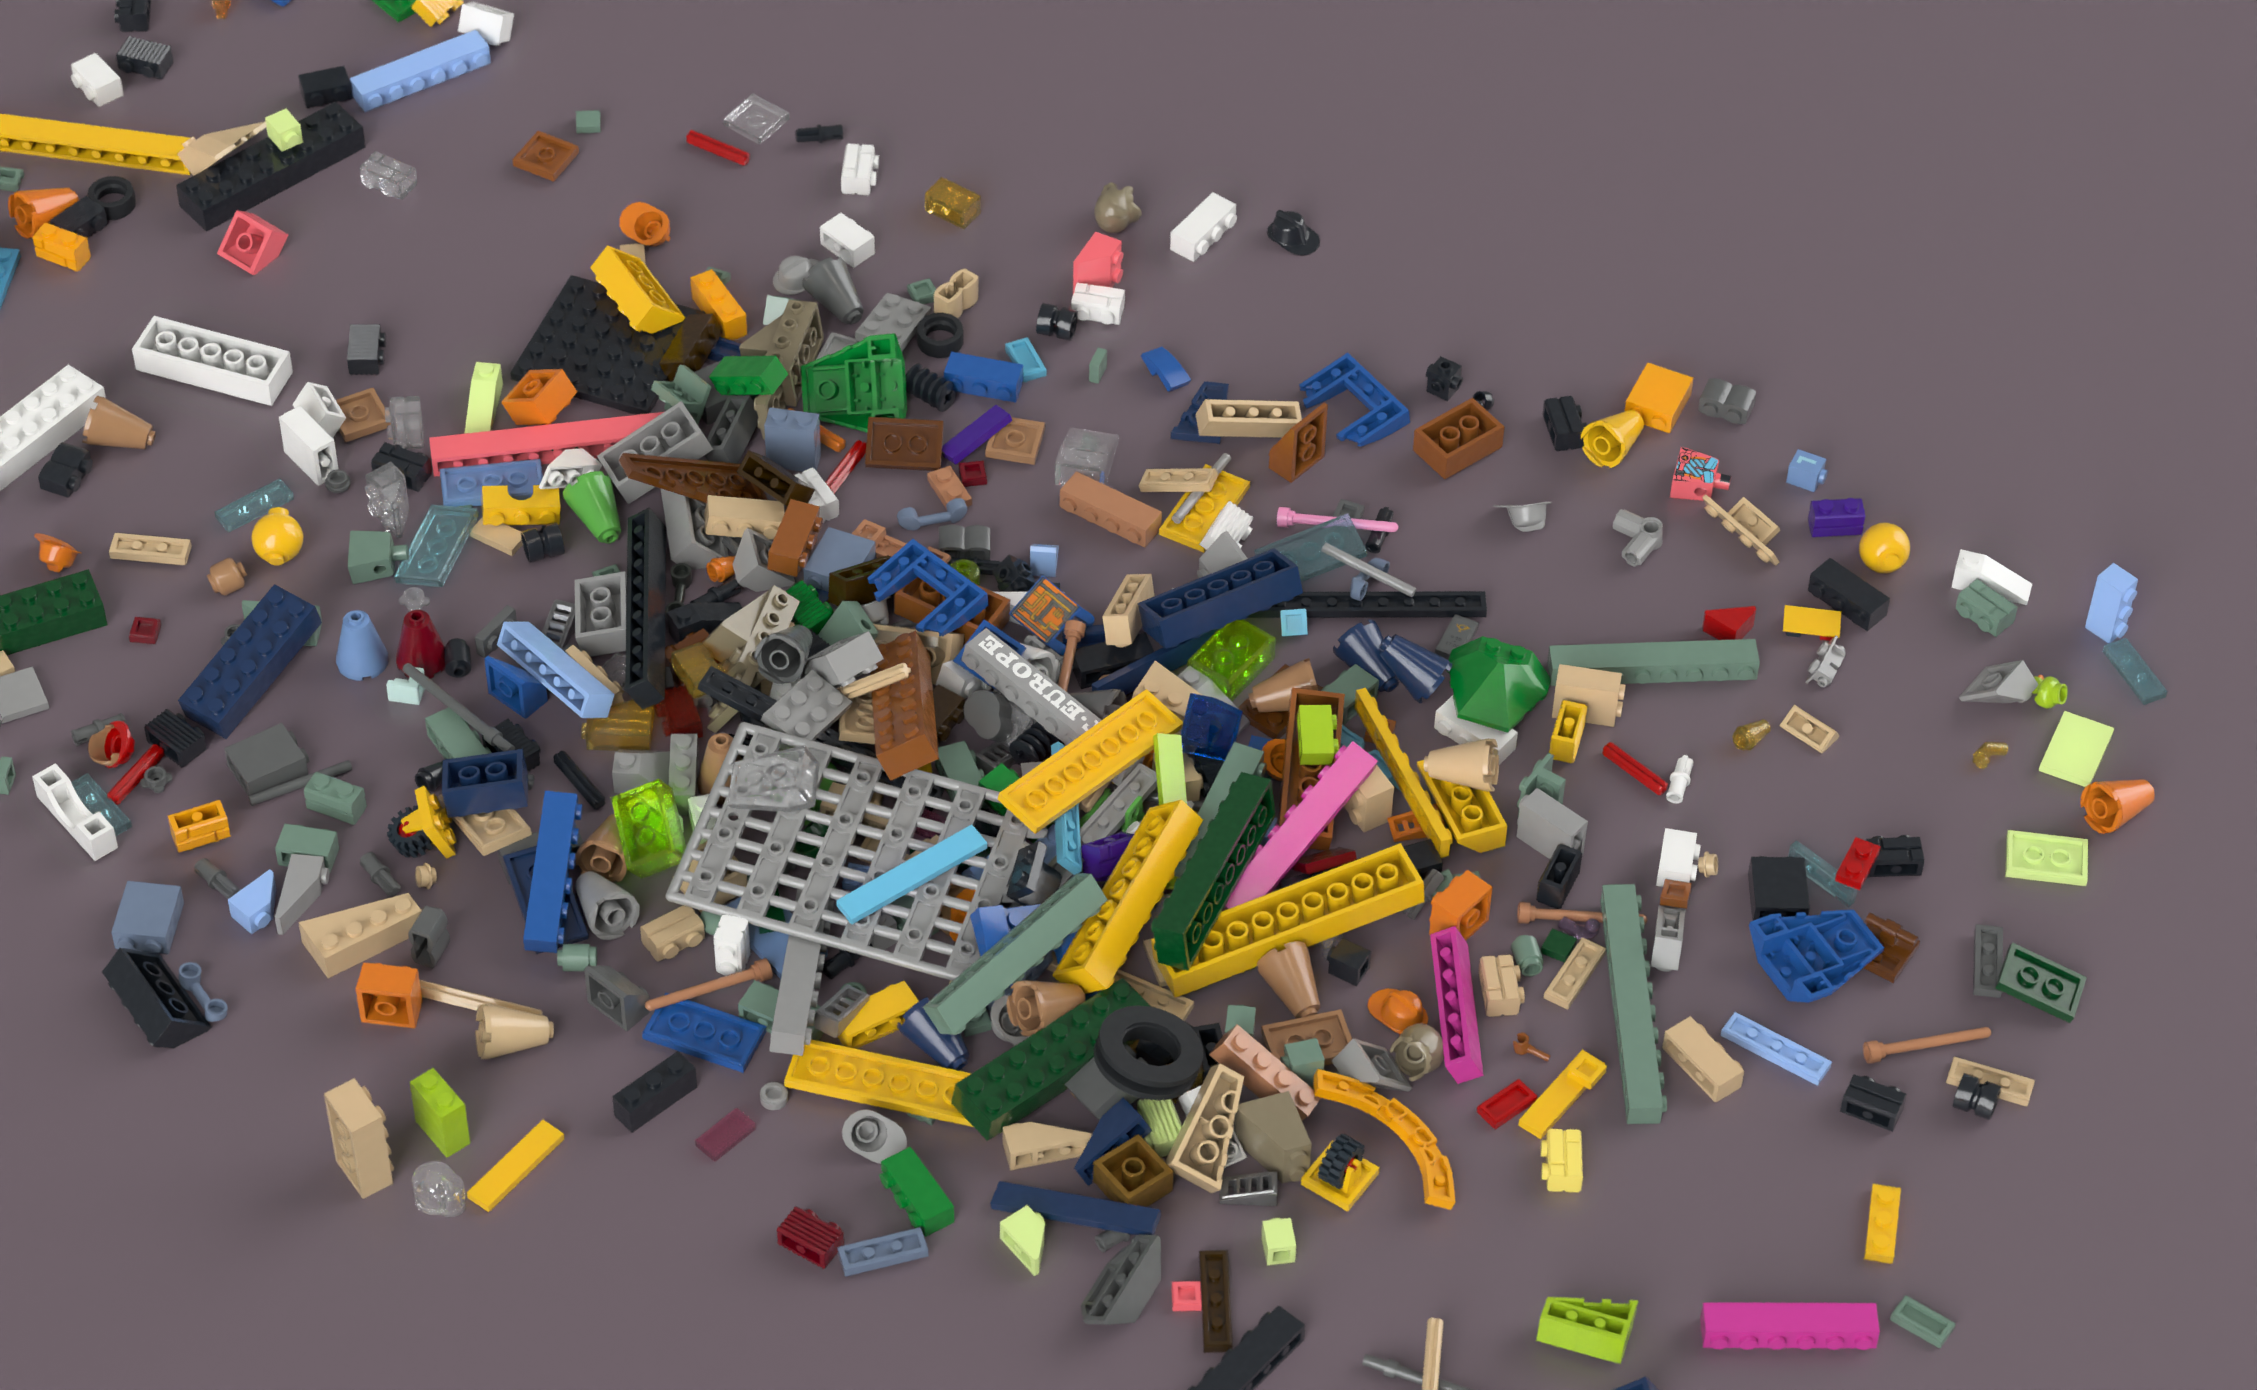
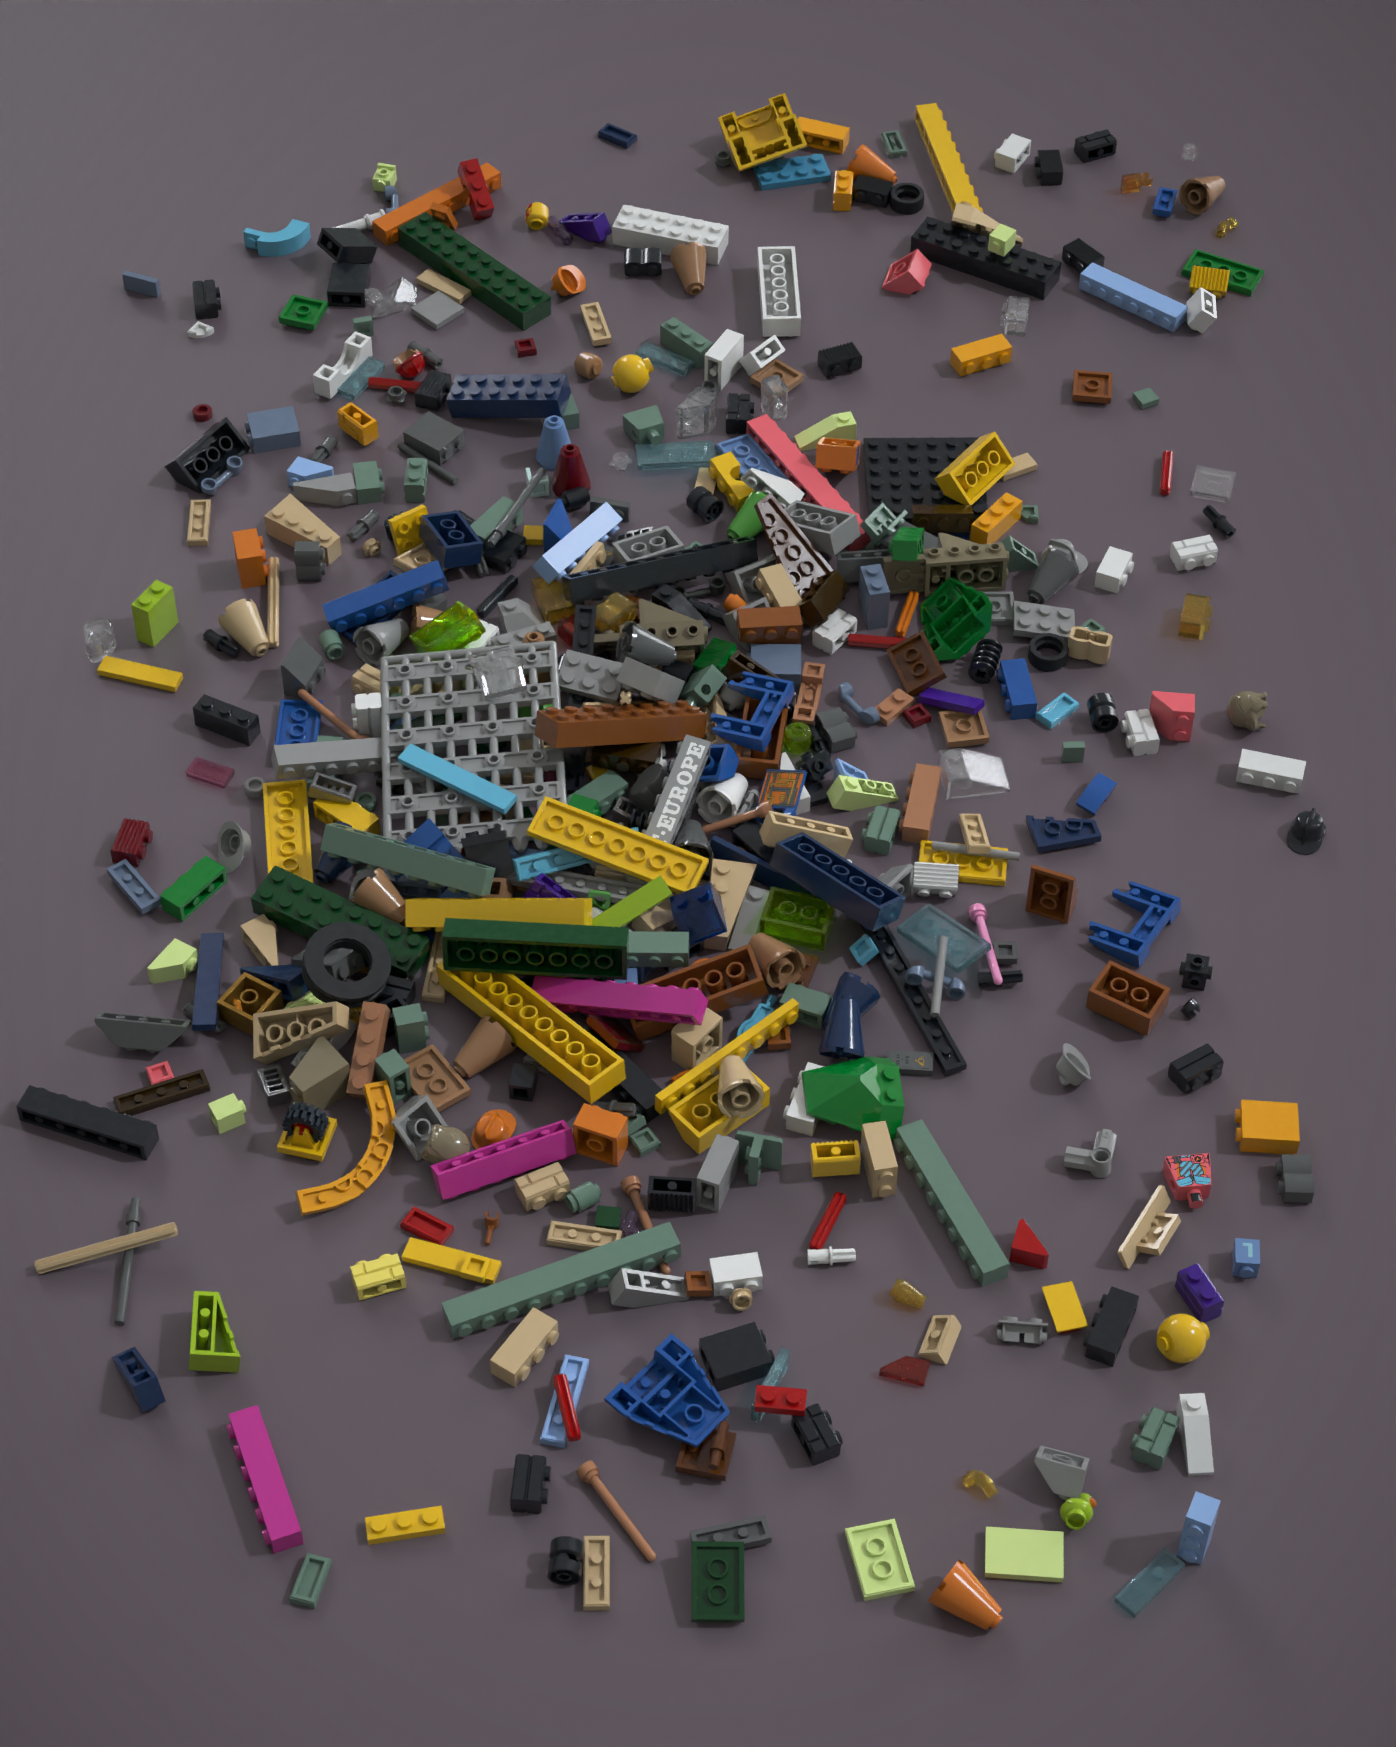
camera: 70 degrees right, 0 degrees up
tan brick [324,1078,394,1199] -> none
orange piece [619,202,670,247] -> none
tan brick [1196,399,1302,438] -> none
lime brick [1297,705,1339,765] -> none
yellow cone [1581,410,1644,468] -> none
none -> tan tile [187,499,211,546]
none -> dark red tile [192,404,213,422]
none -> black axle [203,629,240,658]
none -> yellow tile [523,525,544,545]
none -> red axle [553,1373,581,1442]
none -> sand green brick [660,317,714,370]
none -> yellowish green slope [827,775,899,811]
none -> sand green brick [861,805,901,855]
none -> clear red tile [879,1356,930,1387]
none -> light orange brick [950,333,1012,377]

